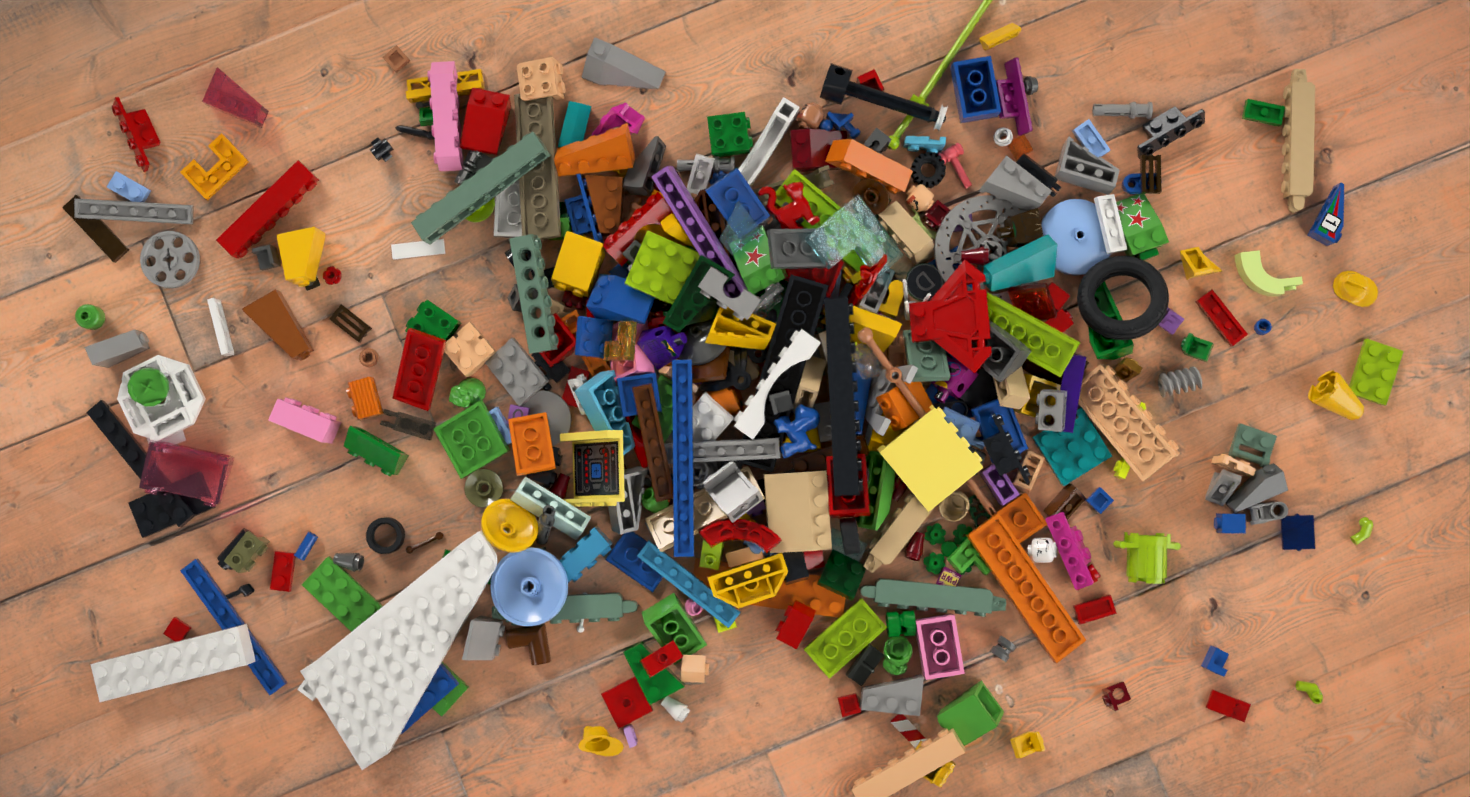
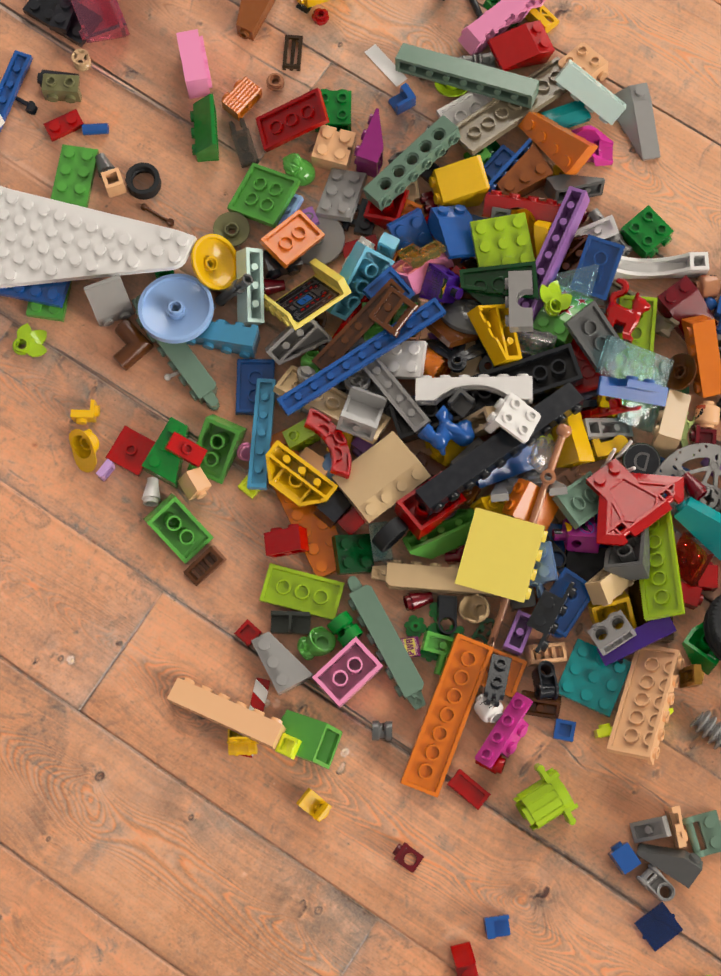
camera: 50 degrees right, 10 degrees down
none -> lime plate [12,323,47,357]
none -> yellow bracket [70,399,100,425]
none -> tan wheel [71,48,92,72]
none -> light nougat brick [101,167,127,198]
none -> bright green slope [144,493,214,564]
none -> reddish brown slope [184,545,227,586]
none -> neon yellow tile [275,733,302,760]
none -> light grey plate [297,366,316,382]
none -> magenta slope [354,108,384,178]
none -> reddish brown plate [369,286,419,338]
none -> medium azure slope [376,232,400,259]
none -> blue panel [389,83,416,115]
none -> black piece [436,595,457,636]
none -> black hinge [483,654,512,707]
none -> white bracket [484,392,541,443]
none -> black piece [532,660,559,700]
none -> lime plate [539,280,572,316]
none -> light aqua brick [555,59,626,125]
none -> bracket [597,375,668,406]

